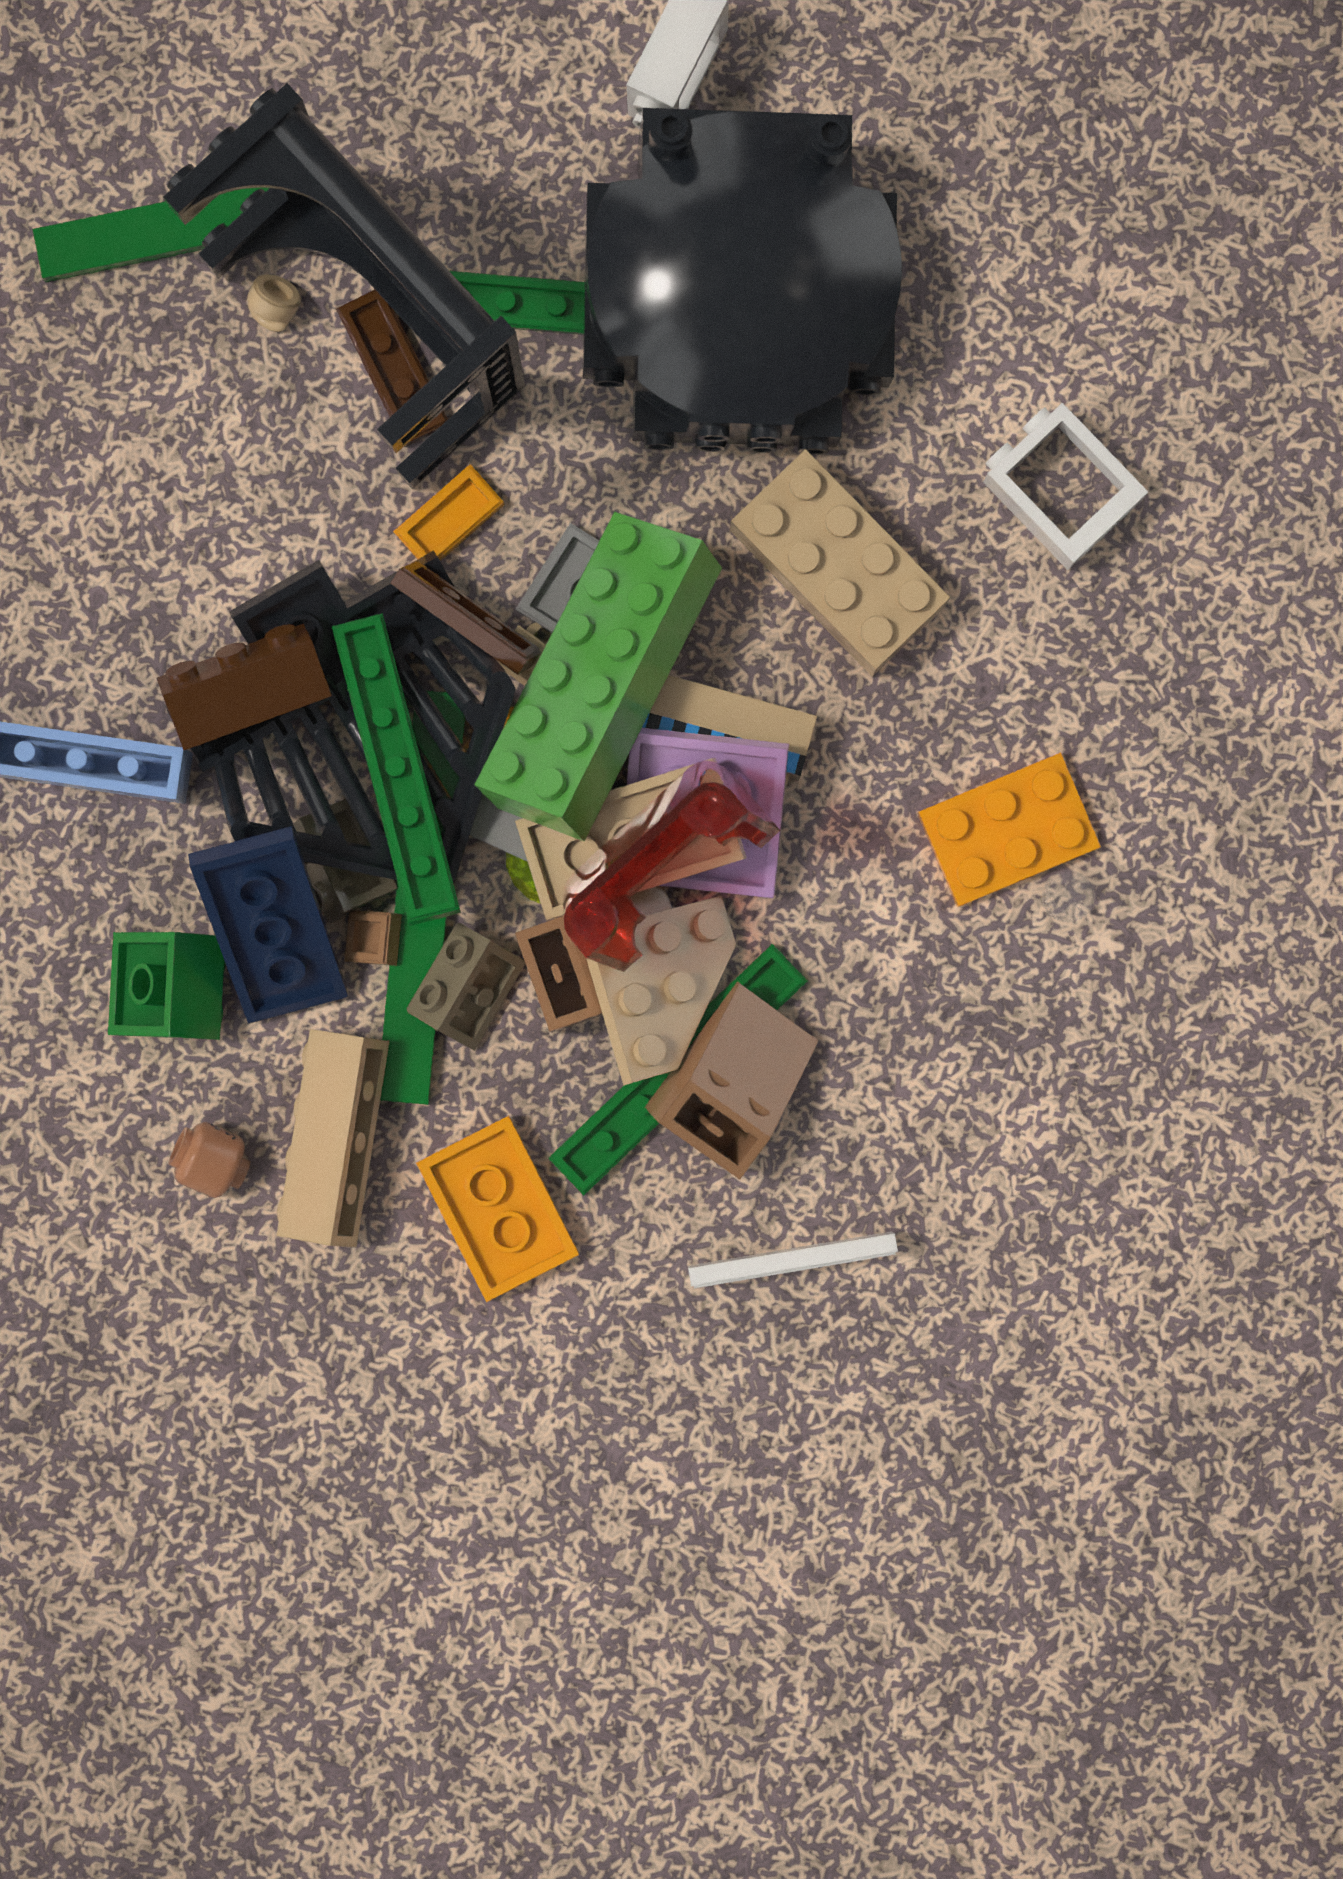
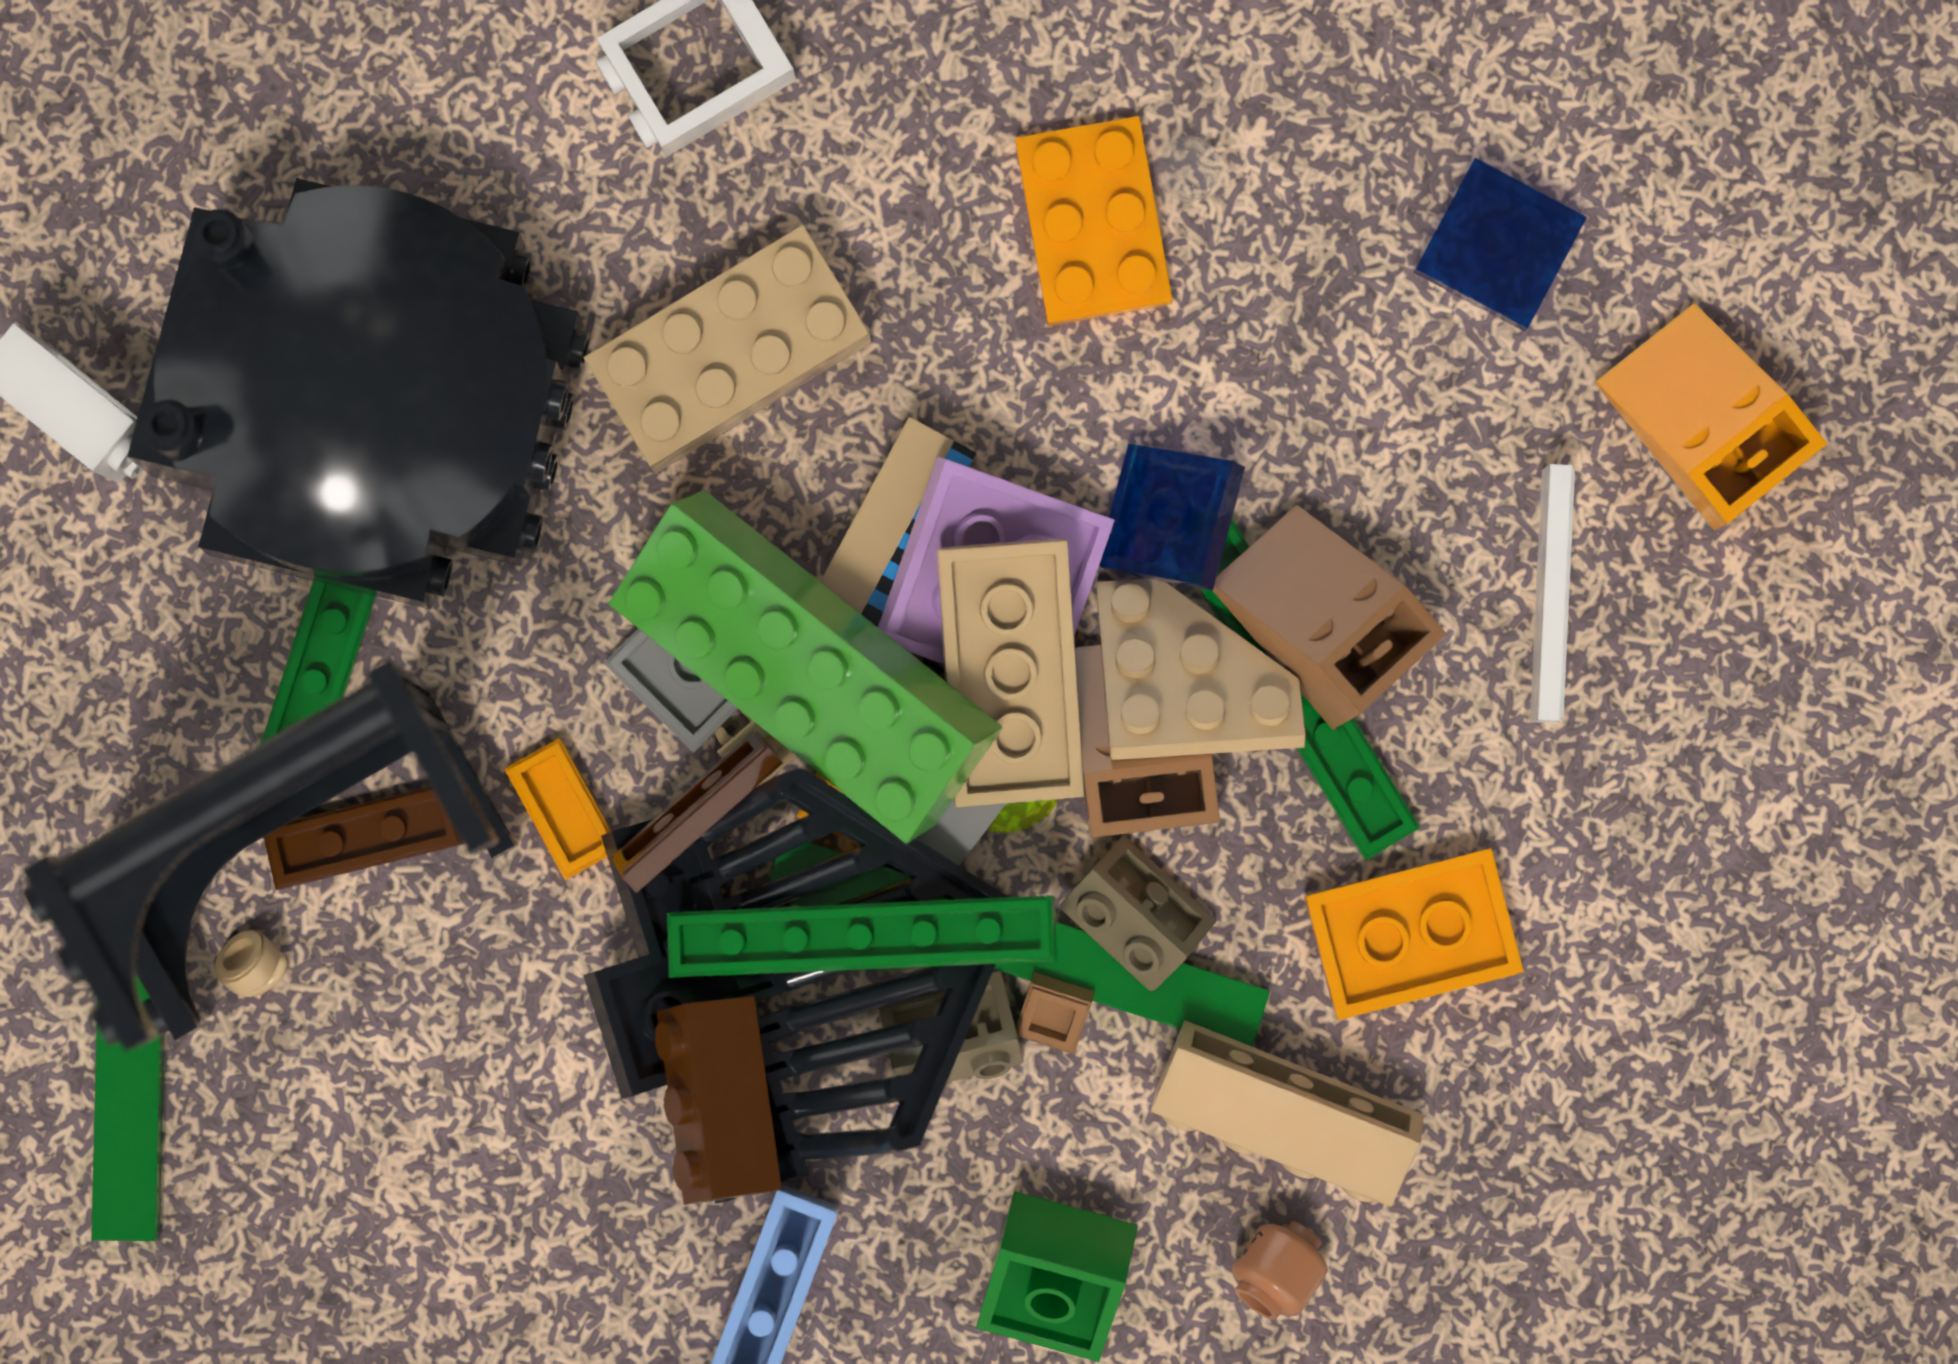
camera: 80 degrees left, 0 degrees up
dark blue plate [188,826,348,1024] -> none
clear red windscreen [563,760,781,972] -> none
none -> clear blue plate [1099,443,1245,591]
none -> clear blue plate [1413,158,1587,332]
none -> light orange slope [1594,303,1828,530]

